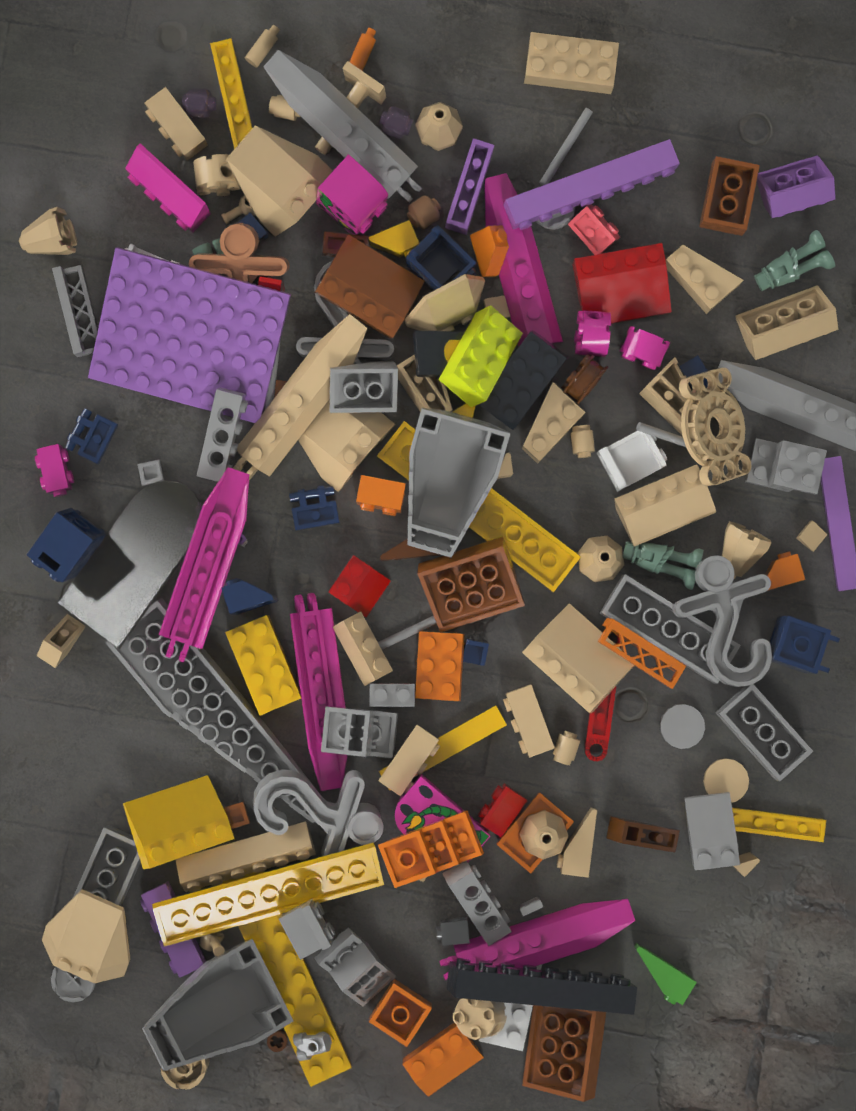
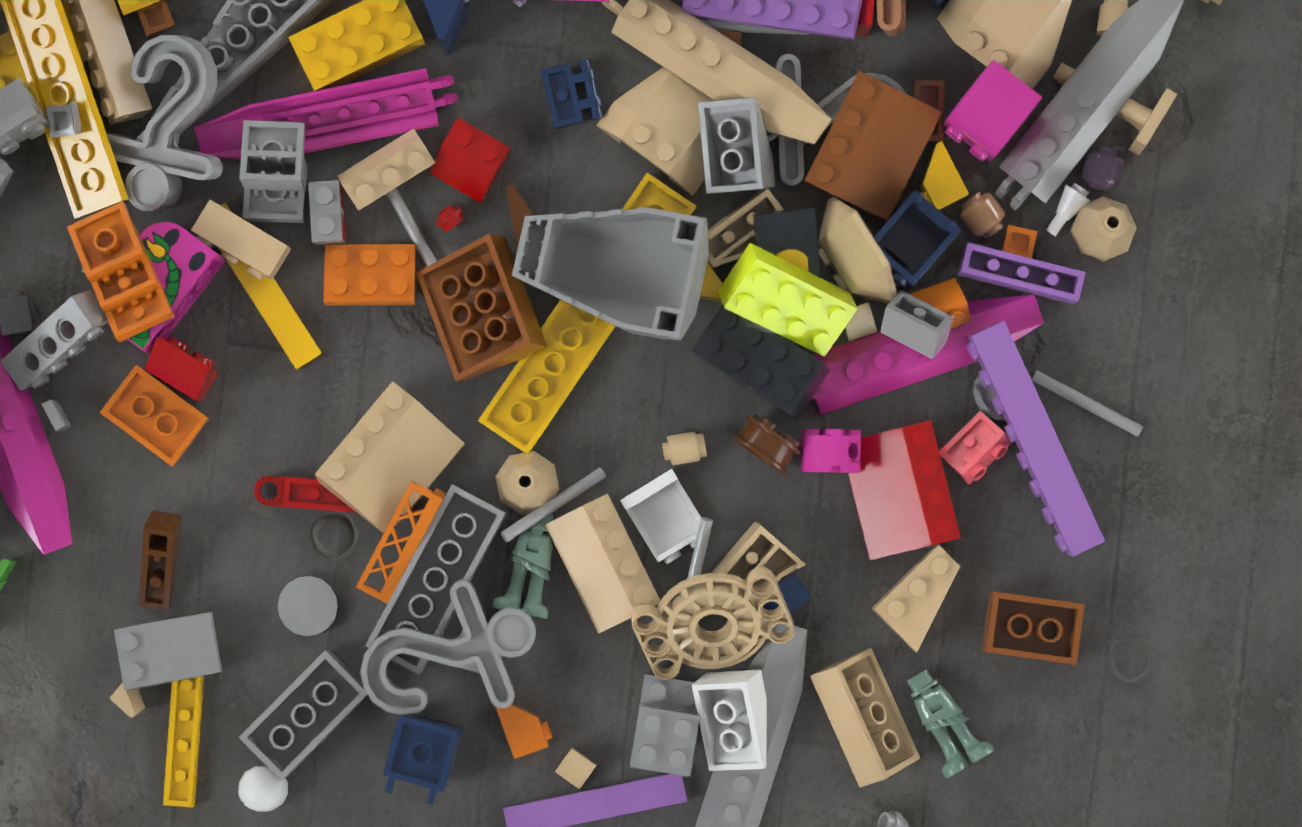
camera: 90 degrees right, 0 degrees up
orange cylinder [349,28,376,71] -> none
orange brick [356,475,406,516] -> none
dark blue panel [463,640,489,666] -> none
tan slope [497,453,513,479] -> none
tan brick [503,684,555,758] -> none
tan cone [519,810,568,860] -> none
tan wedge [522,382,585,463] -> none
tan brick [524,32,619,94] -> none
tan brick [553,731,581,766] -> none
tan slope [557,808,597,878] -> none
dark pink brick [619,326,670,370] -> none
tan tile [703,758,749,803] -> none
tan cone [722,521,771,579] -> none
medium lavender slope [757,155,835,218] -> none
none -> light grey tile [46,103,82,138]
none -> white hair [238,766,288,812]
none -> red plate [435,205,464,232]
none -> light grey bar [501,467,606,542]
none -> white slope [692,670,767,771]
none -> light grey brick [880,290,953,359]
none -> orange plate [1001,225,1038,258]
none -> white cone [1046,183,1090,236]

